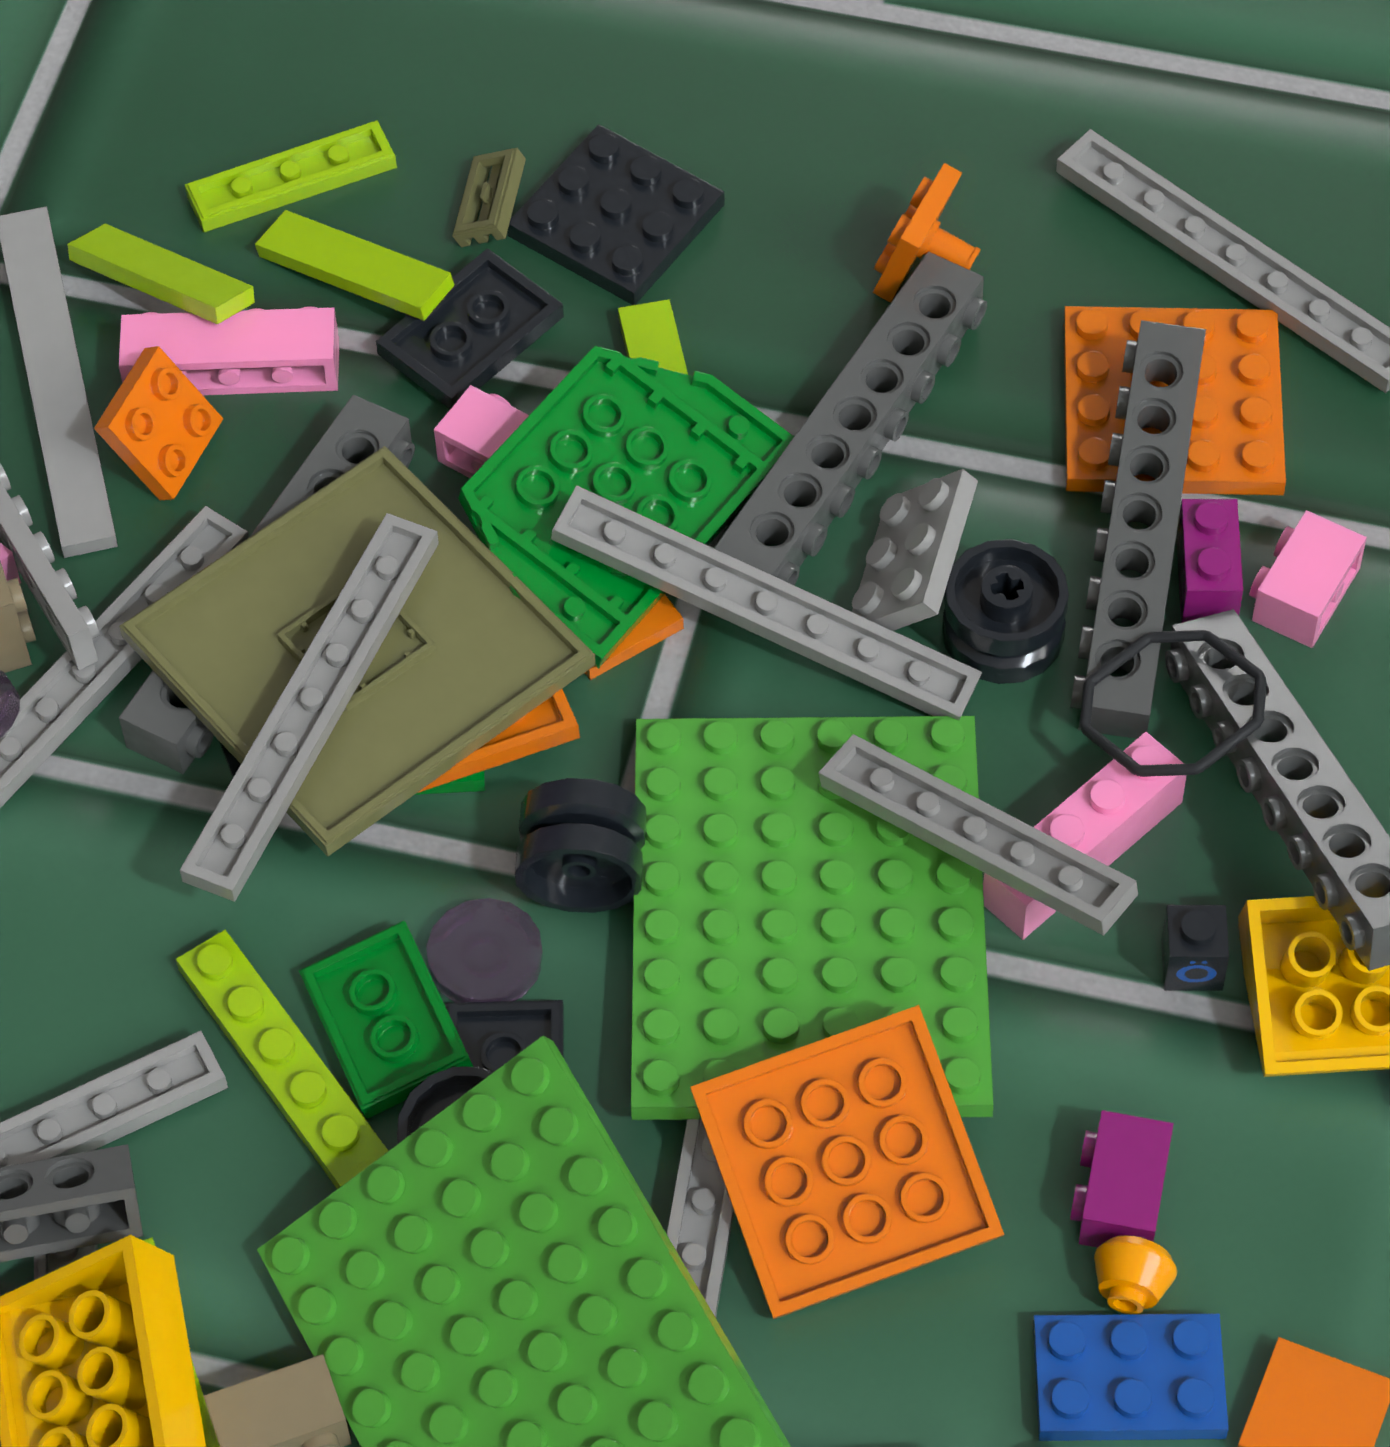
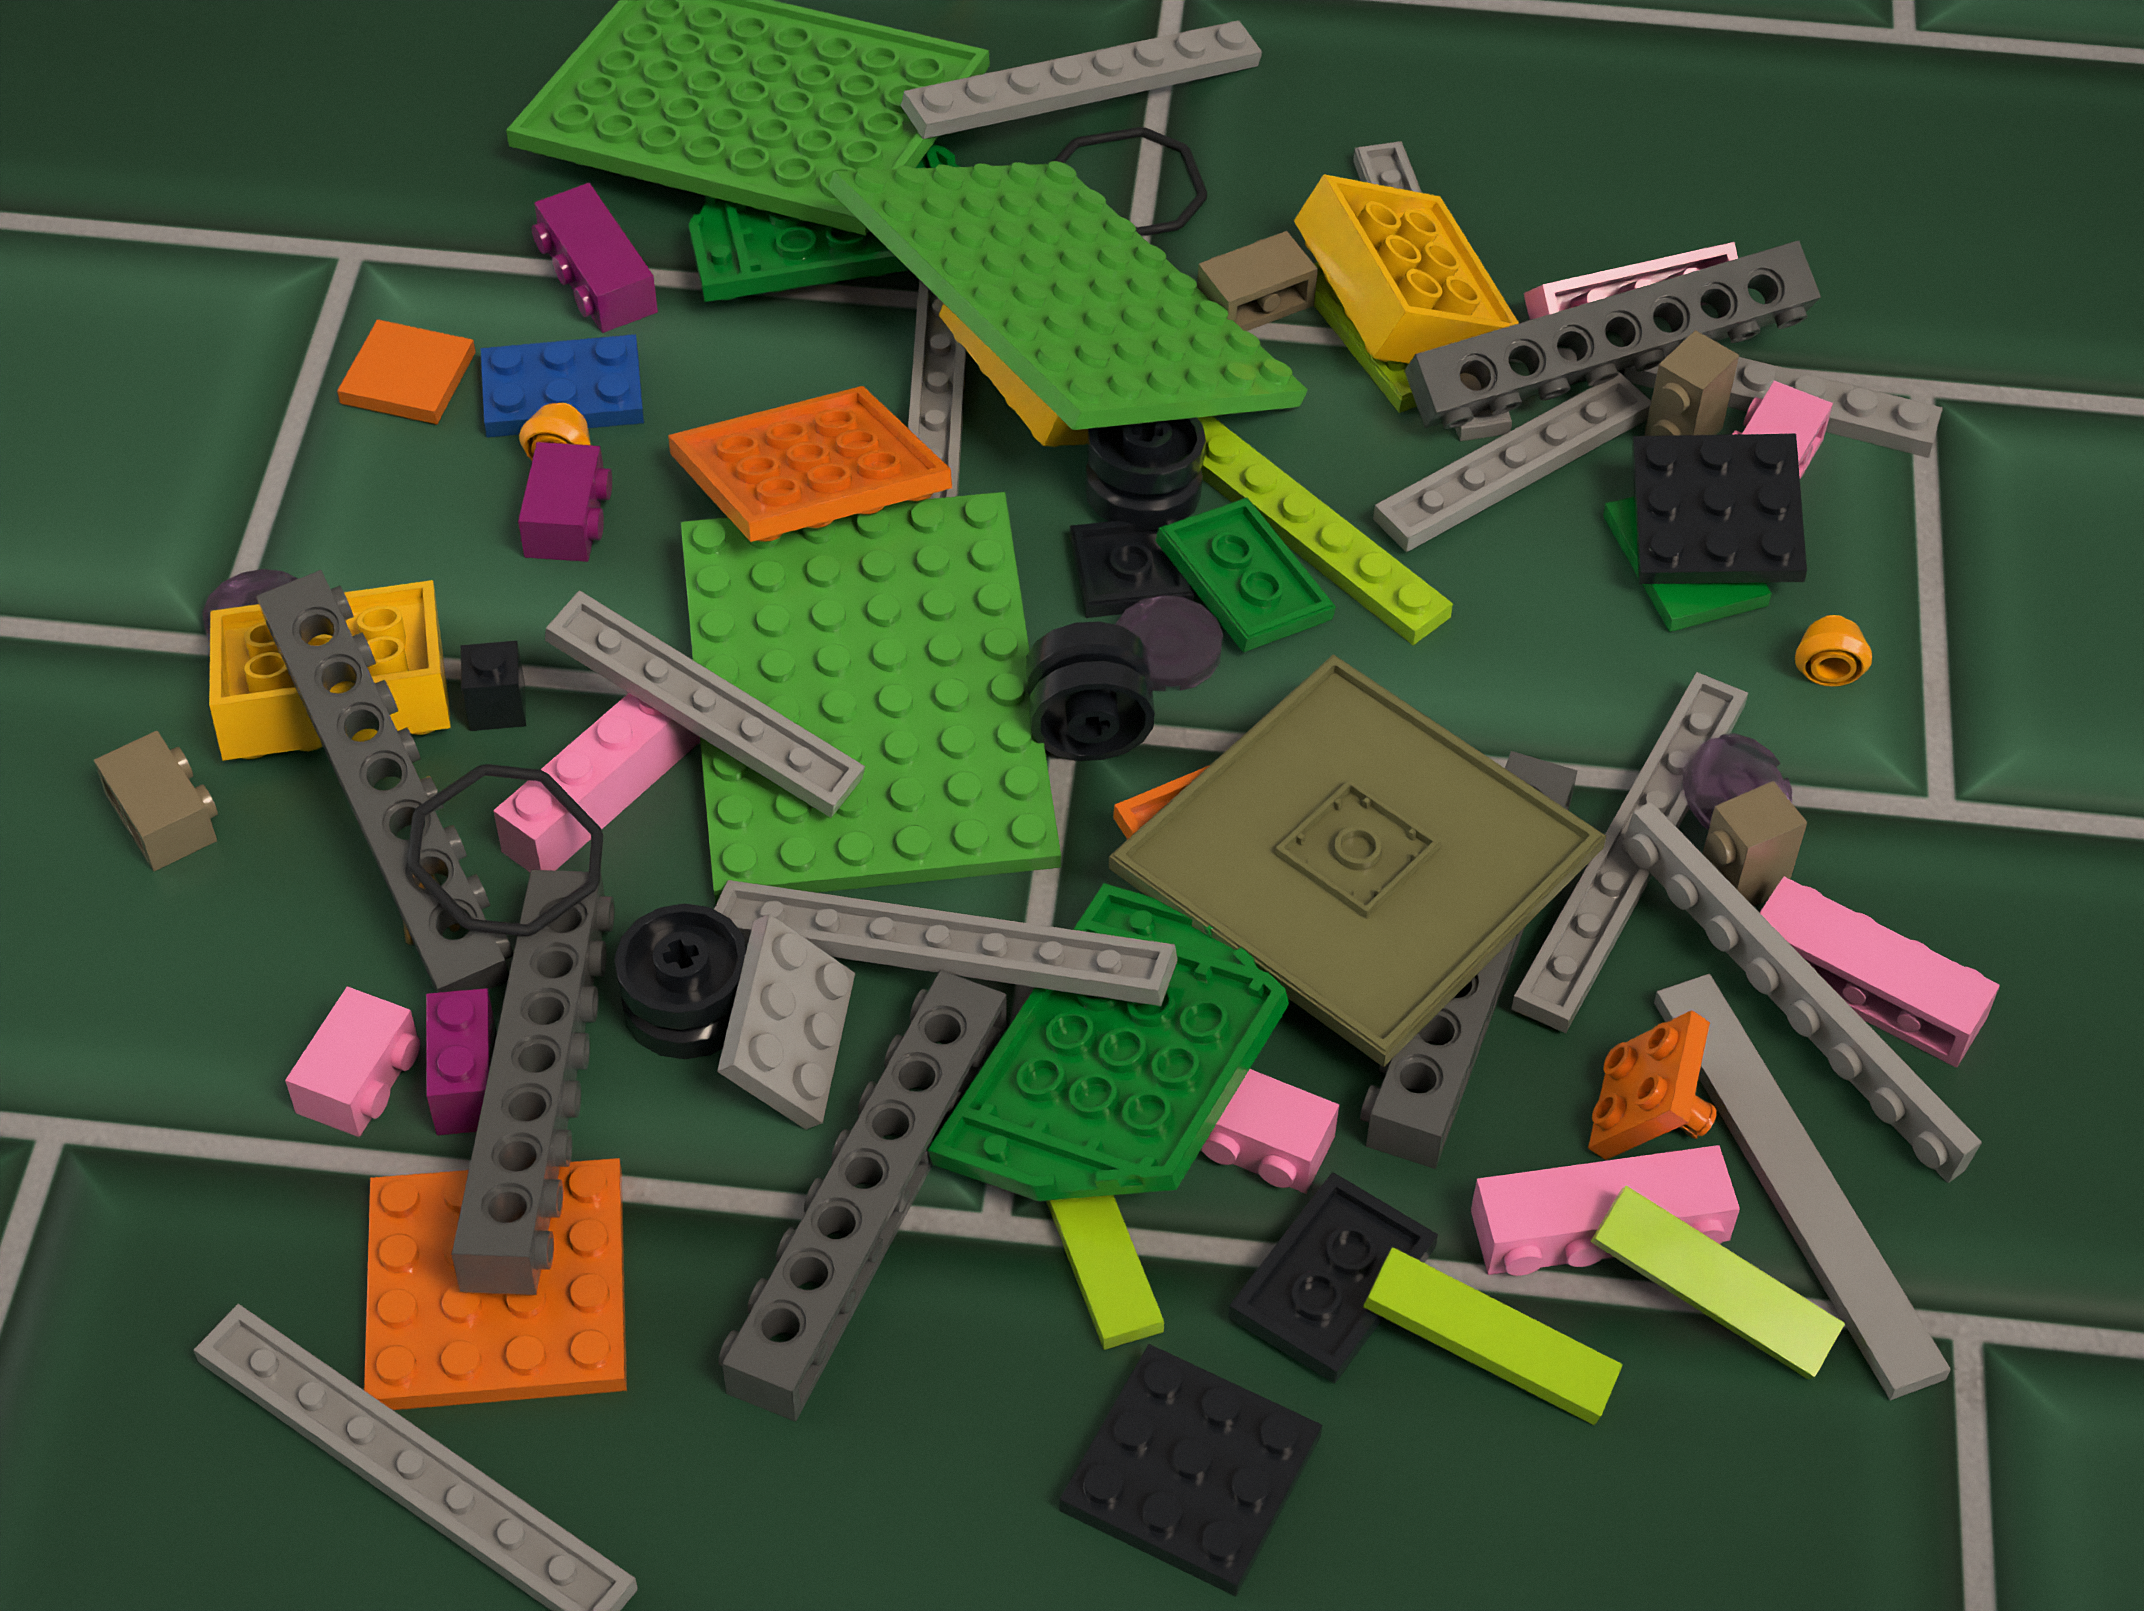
camera: 170 degrees right, 5 degrees down
light grey plate [180,513,439,902] -> none
lime tile [185,120,397,232] -> none
olive tile [452,148,526,247] -> none
orange plate [873,163,981,303] -> none

